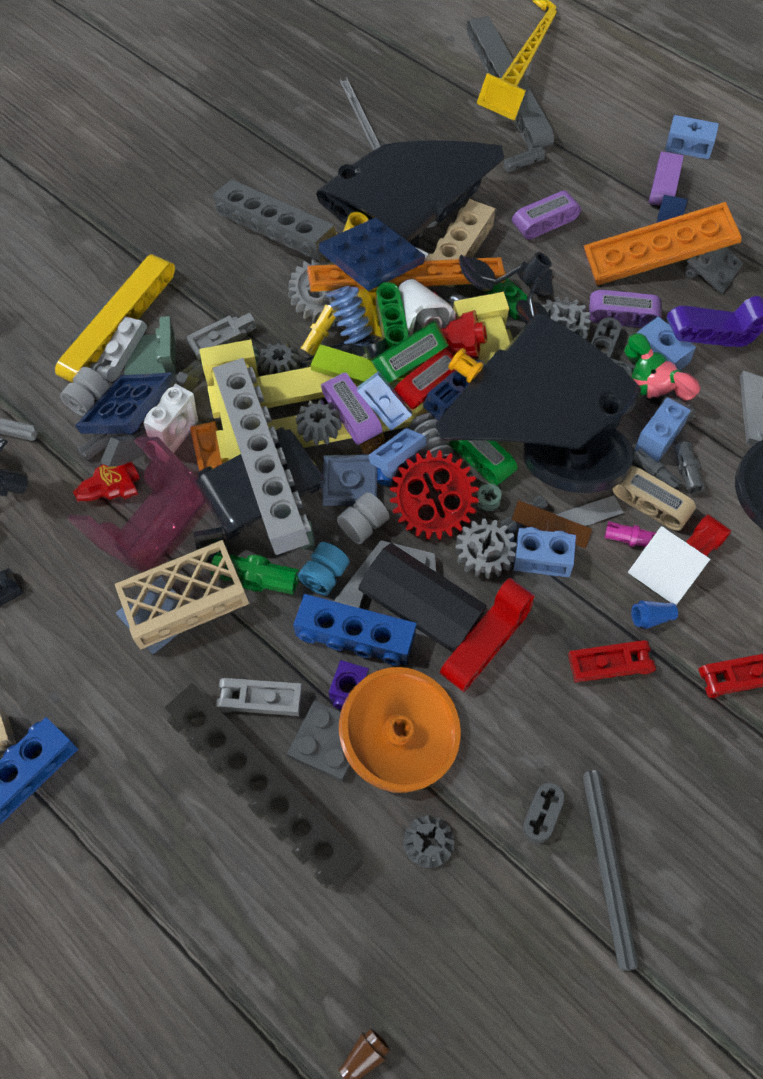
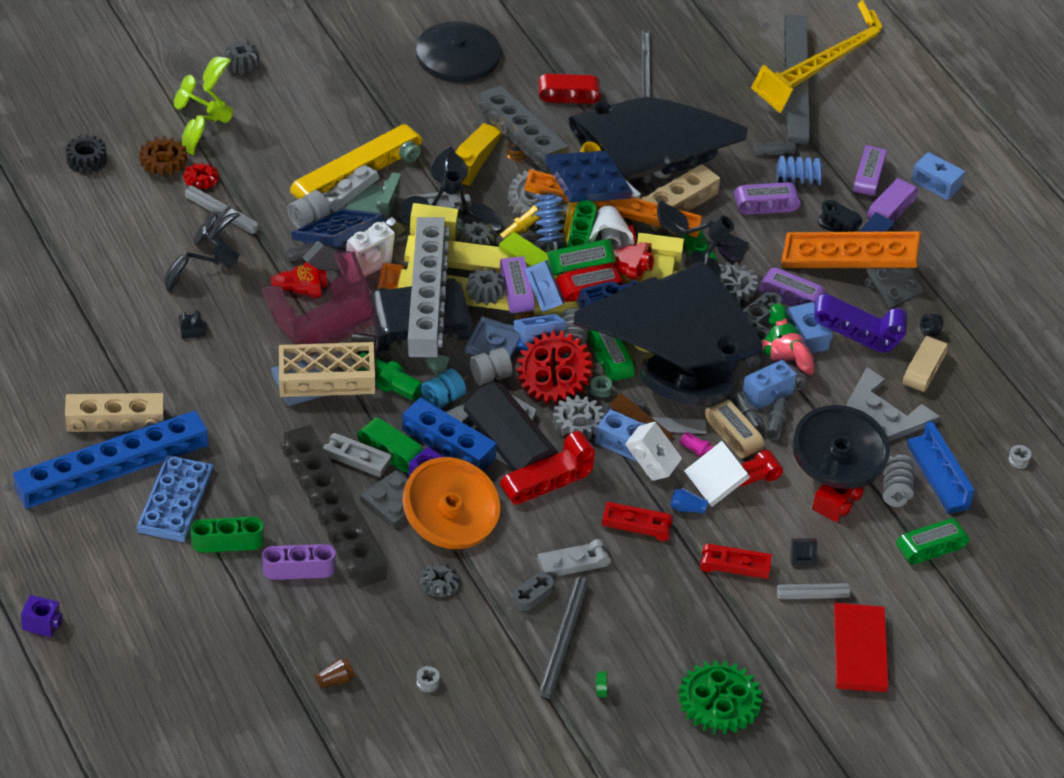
camera: 15 degrees right, 15 degrees down
light orange bush [448,348,484,384] -> none
none -> medium blue tile [137,455,214,543]
none -> green beam [191,517,264,553]
none -> medium lavender beam [262,544,336,580]
none -> green beam [357,418,424,473]
none -> black plant [397,146,502,232]
none -> sand green bush [399,141,421,163]
none -> black dish [416,21,500,83]
none -> light grey bush [416,666,440,693]
none -> yellow slope [456,123,503,186]
none -> clear orange tile [506,141,527,160]
none -> light grey plate [537,539,611,577]
none -> red beam [538,74,601,104]
none -> green tile [596,671,608,697]
none -> white brick [625,422,682,481]
none -> medium blue piece [777,156,823,186]
none -> black piece [818,200,863,232]
none -> medium lavender beam [853,145,887,196]

